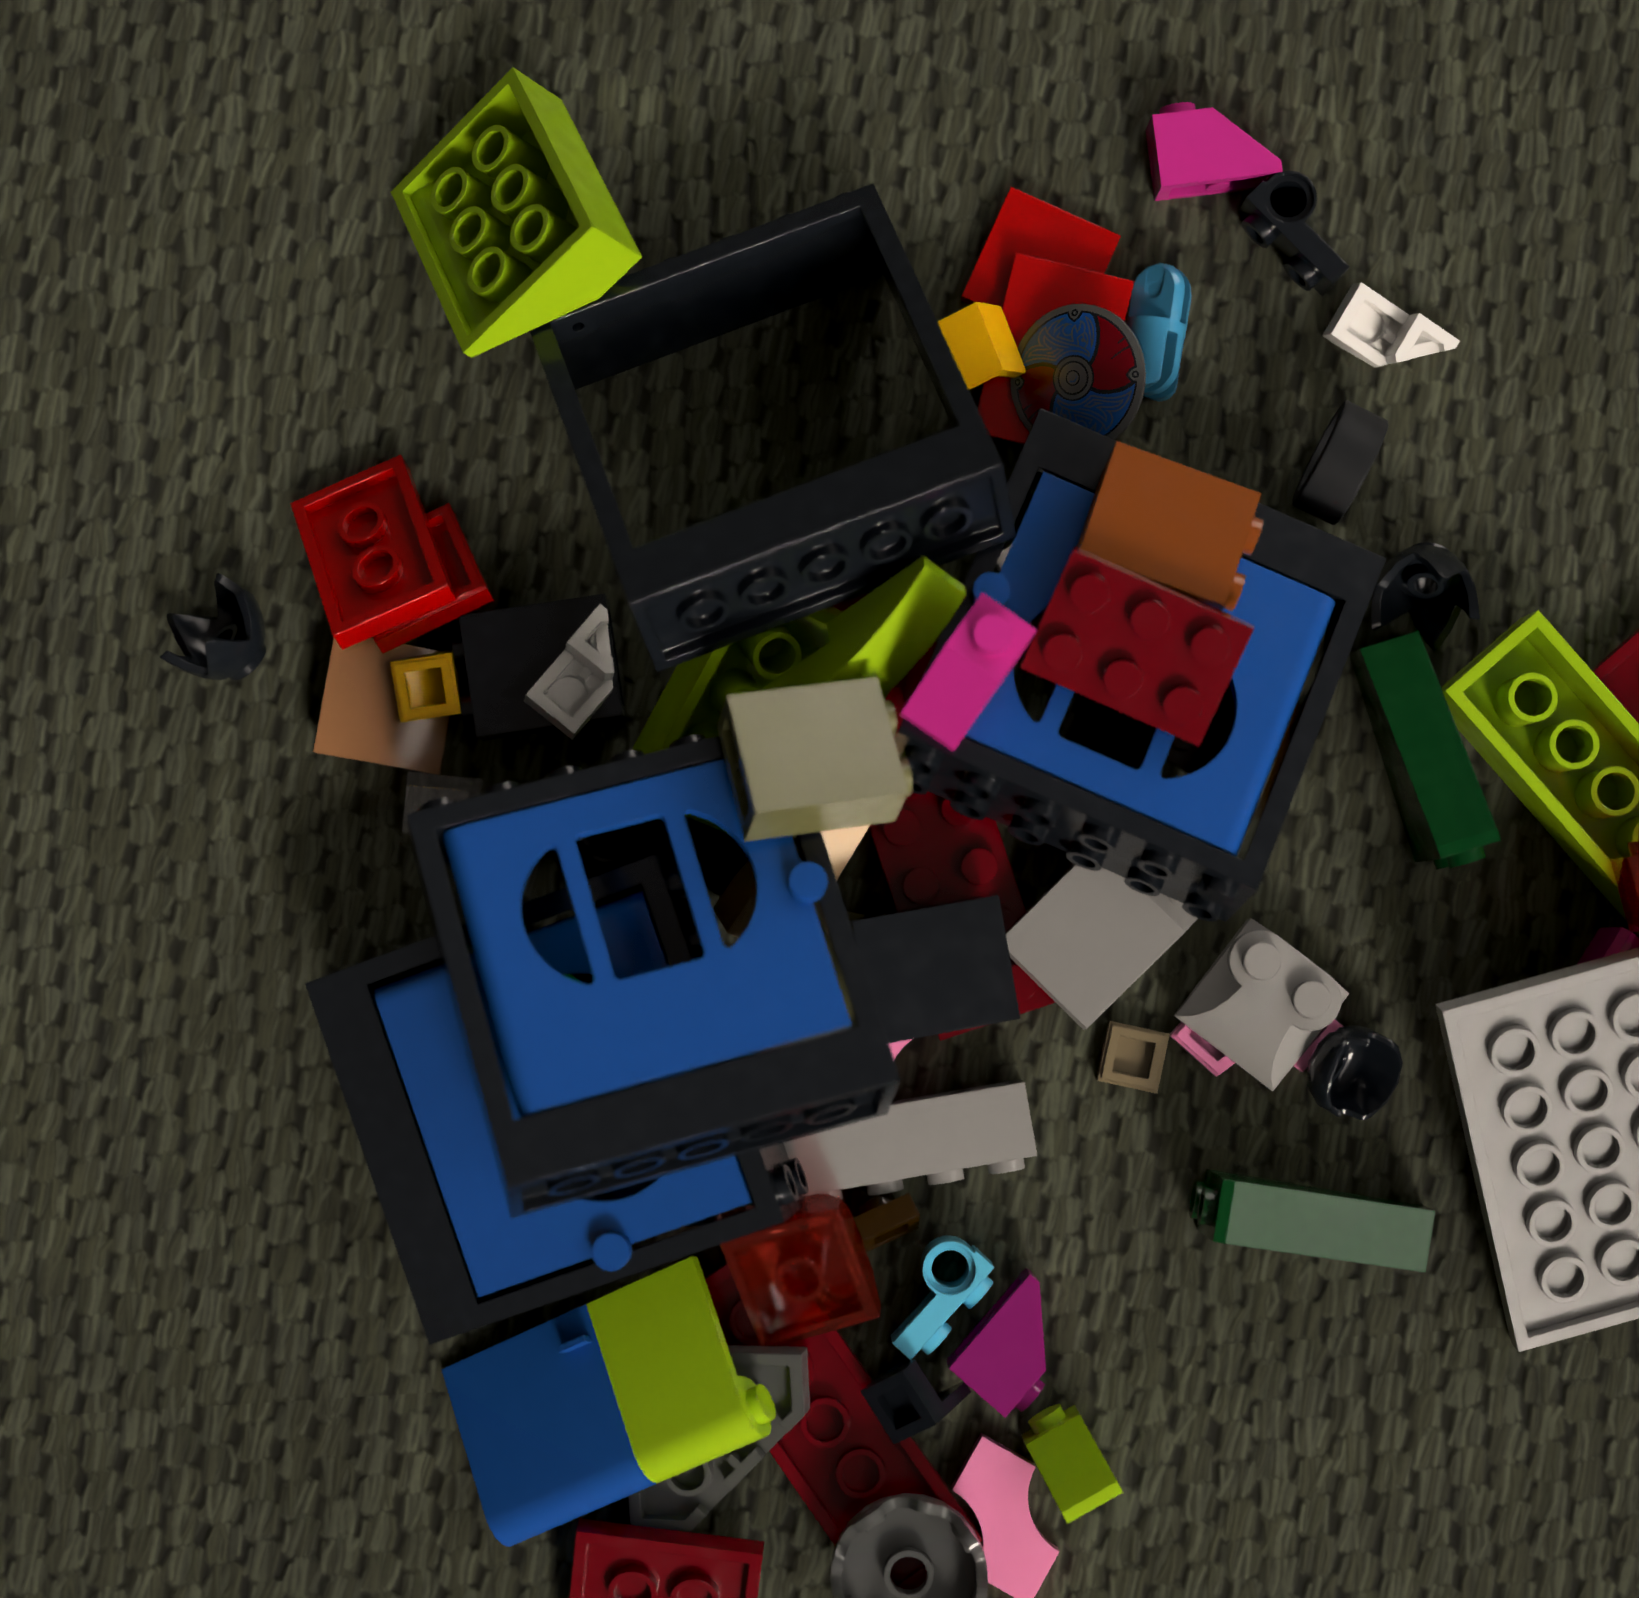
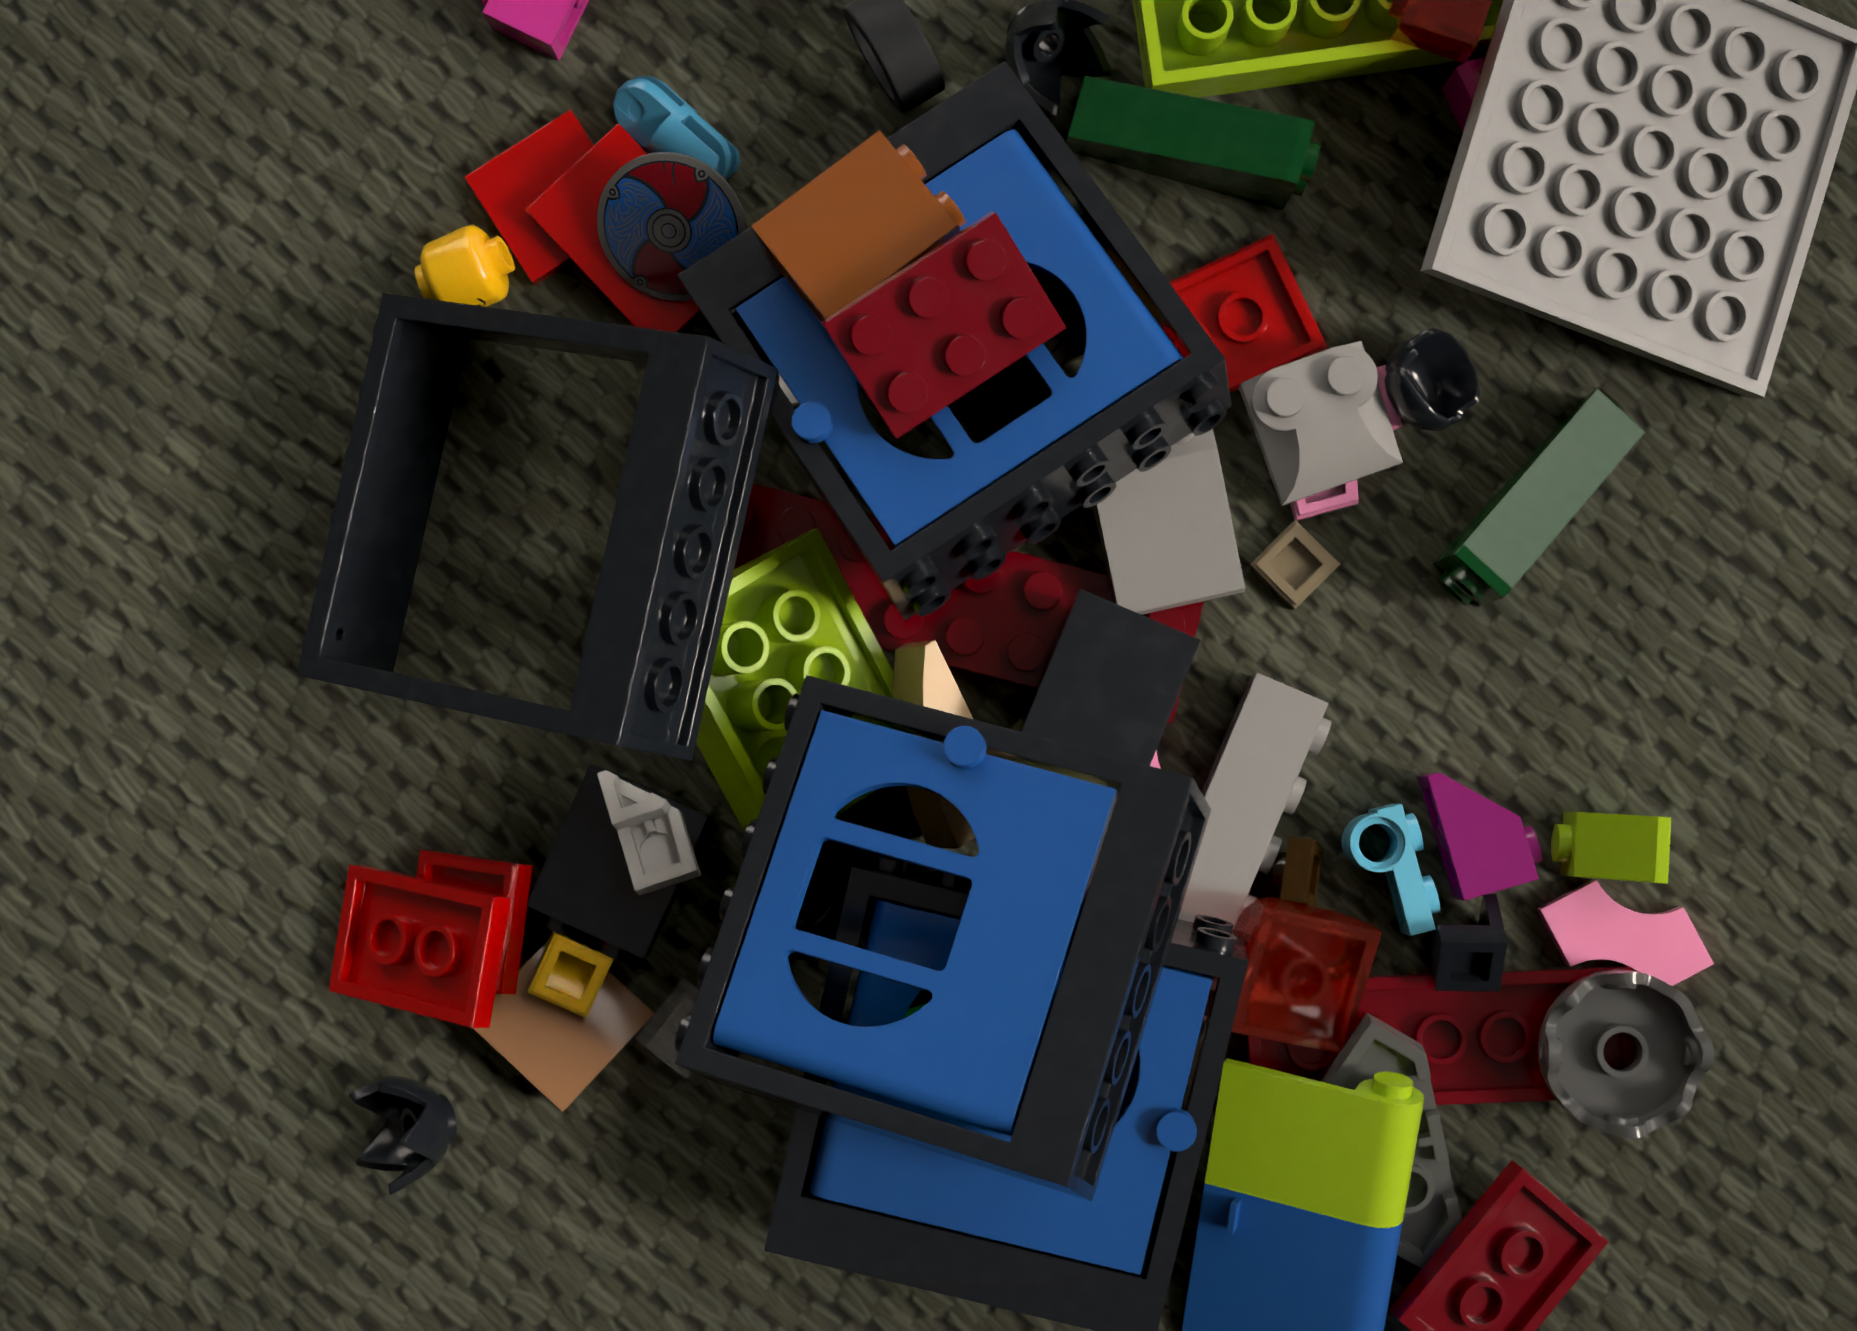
camera: 50 degrees left, 0 degrees up
lime slope [391,67,642,358] -> none
olive brick [717,677,913,842] -> none
lime slope [759,556,966,697] -> none
dark pink slope [900,592,1037,752] -> none
yellow panel [938,302,1026,390] -> none
none -> yellow head [415,225,515,307]
none -> red tile [1169,234,1327,394]

